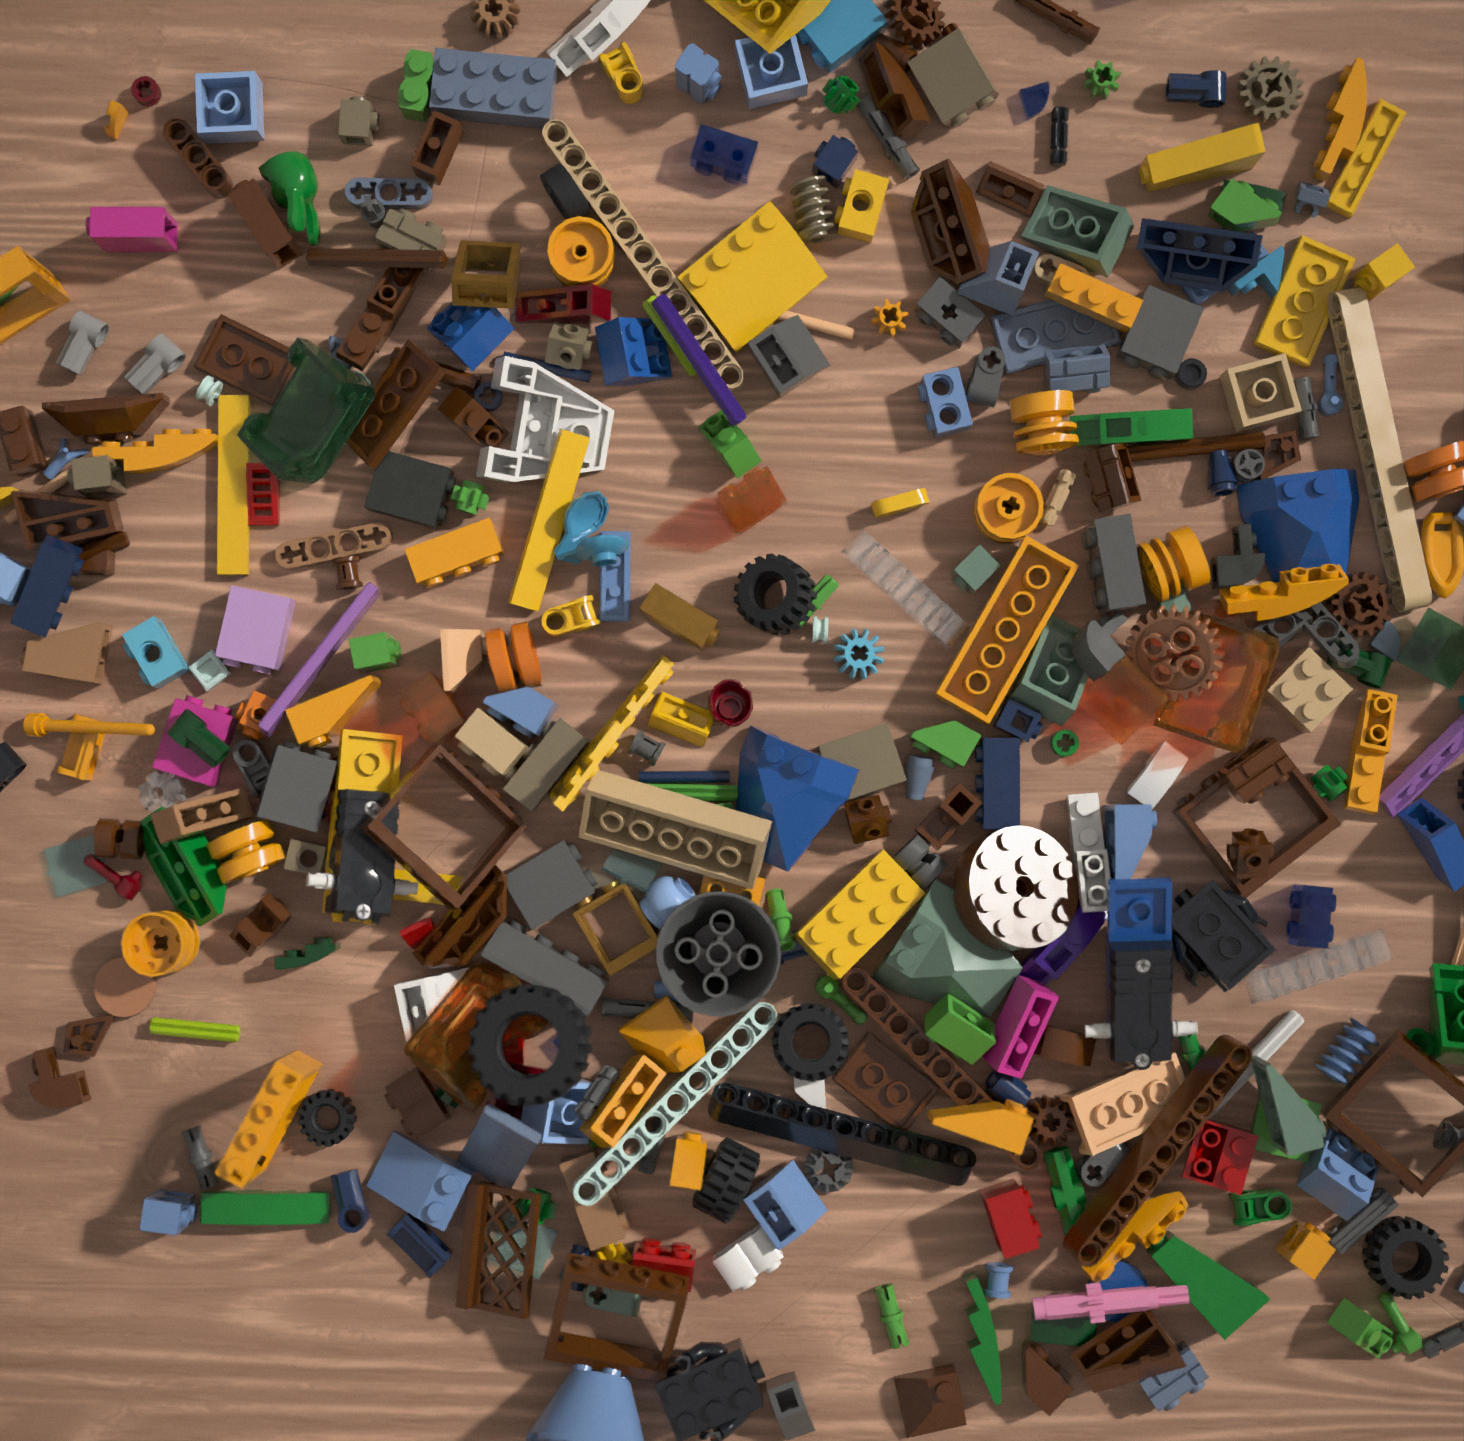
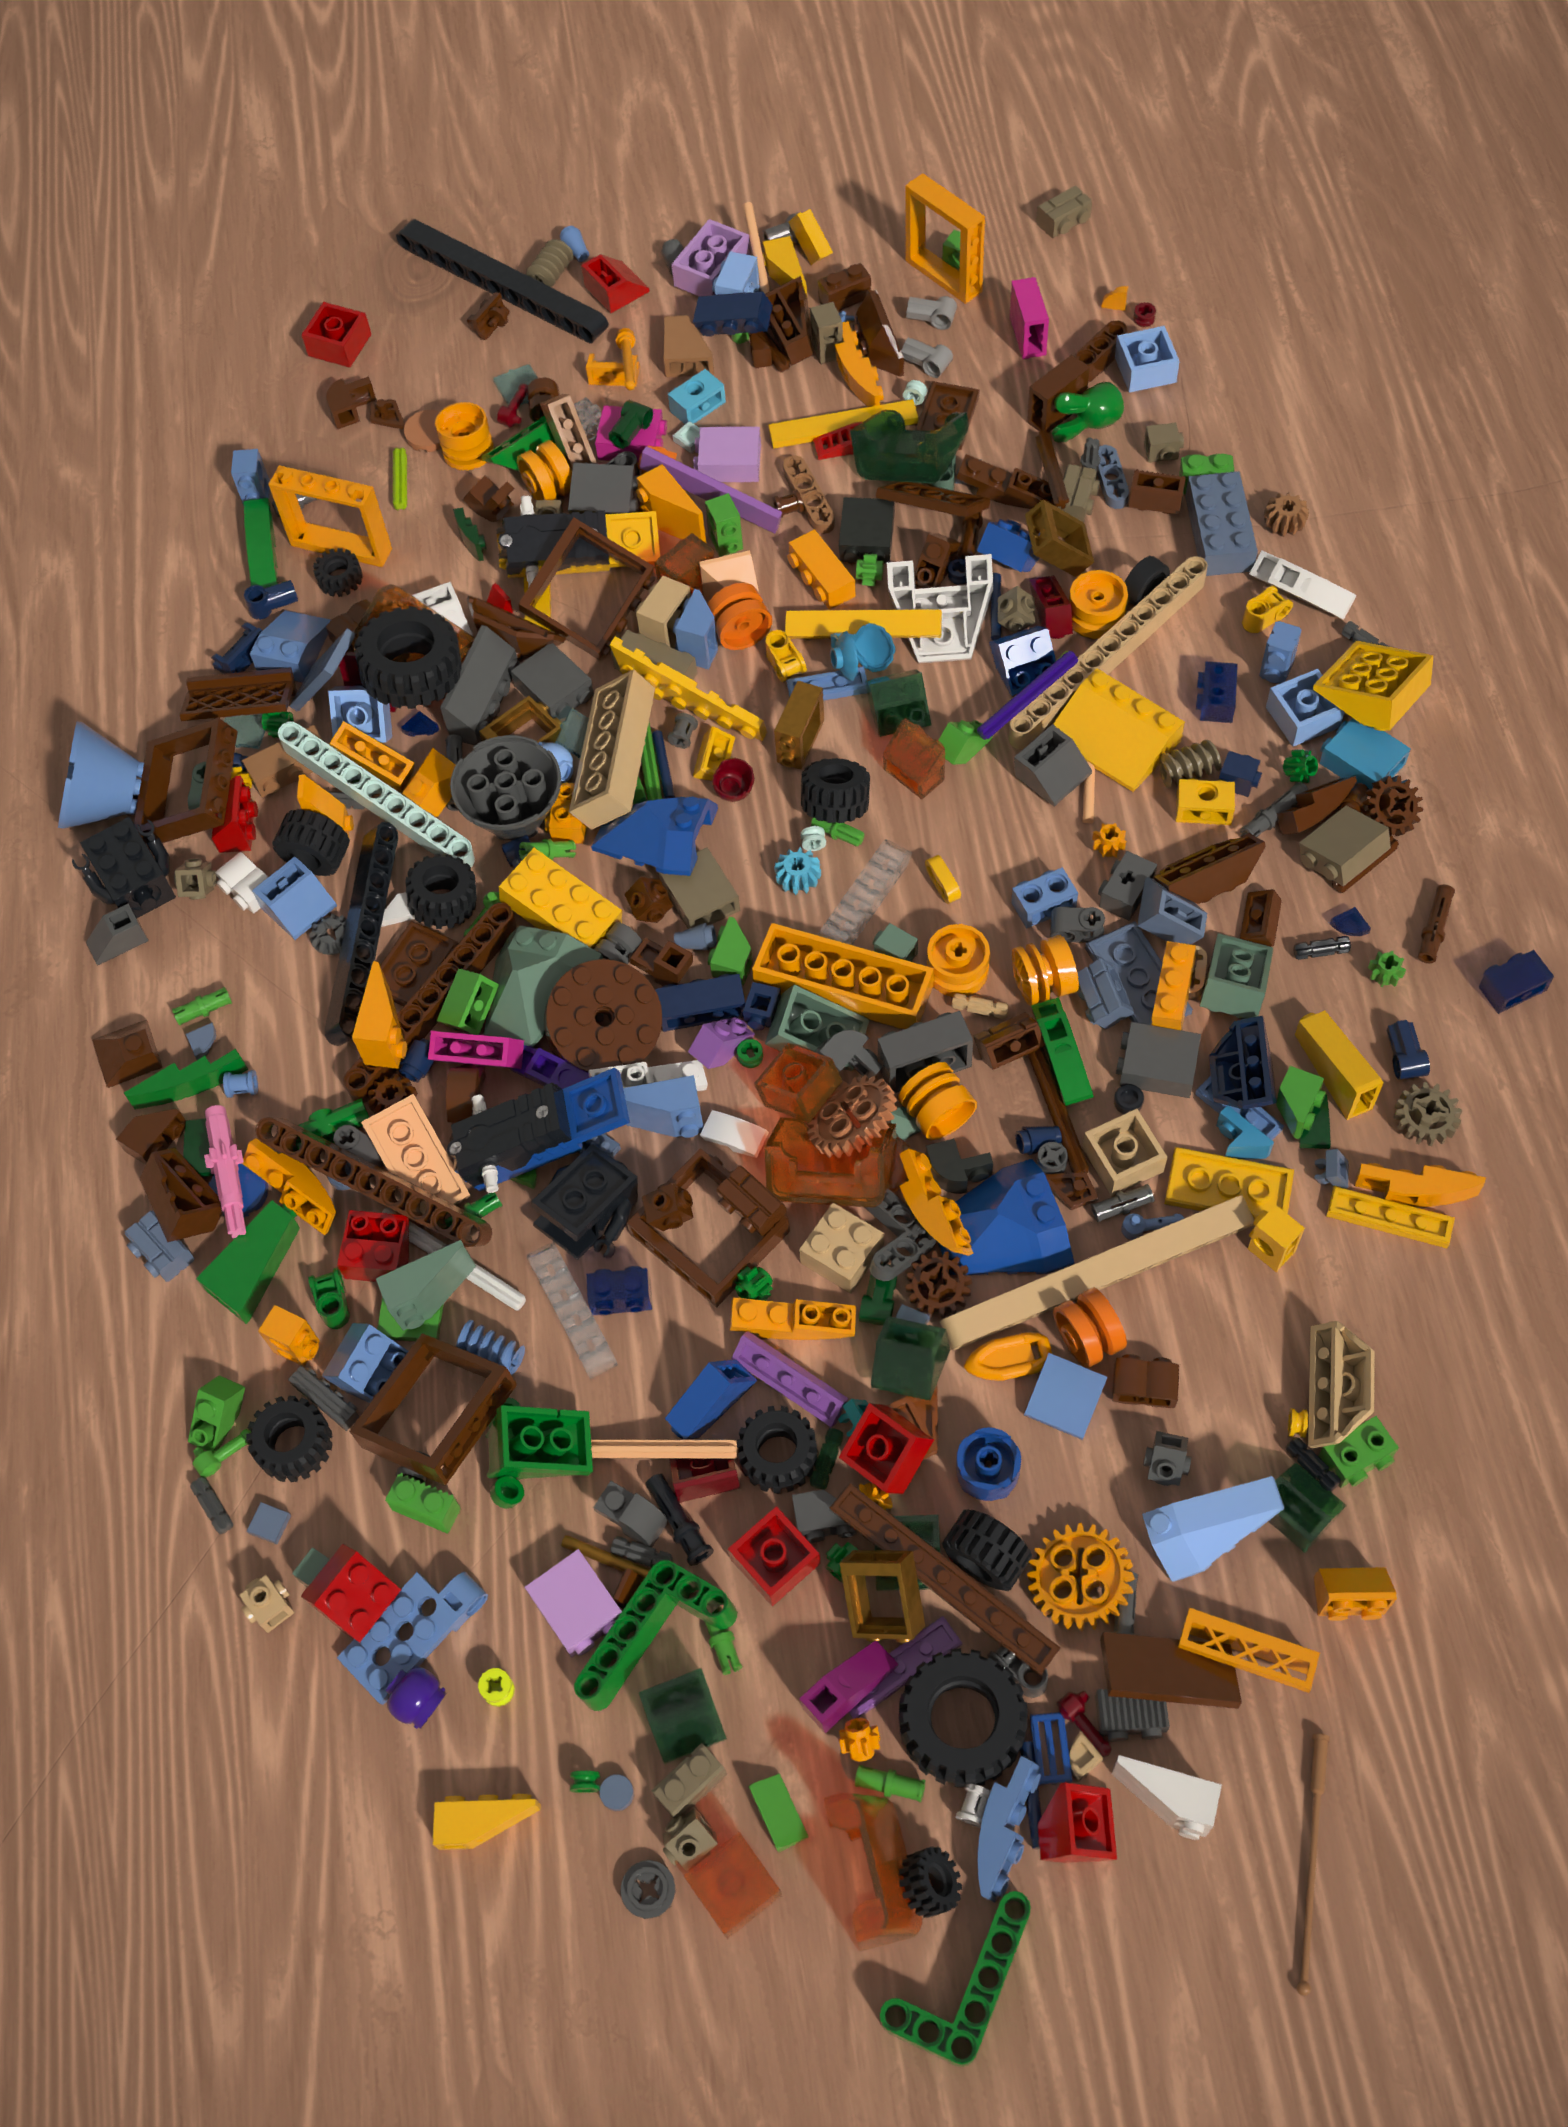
camera: 90 degrees right, 25 degrees down
dark grey axle [574,1065,620,1121] -> none
red brick [979,1178,1042,1259] -> none
none -> dark tan brick [174,858,217,900]
none -> sand blue tile [186,1023,216,1060]
none -> medium lavender slope [688,1017,755,1069]
none -> clear green slope [865,669,931,737]

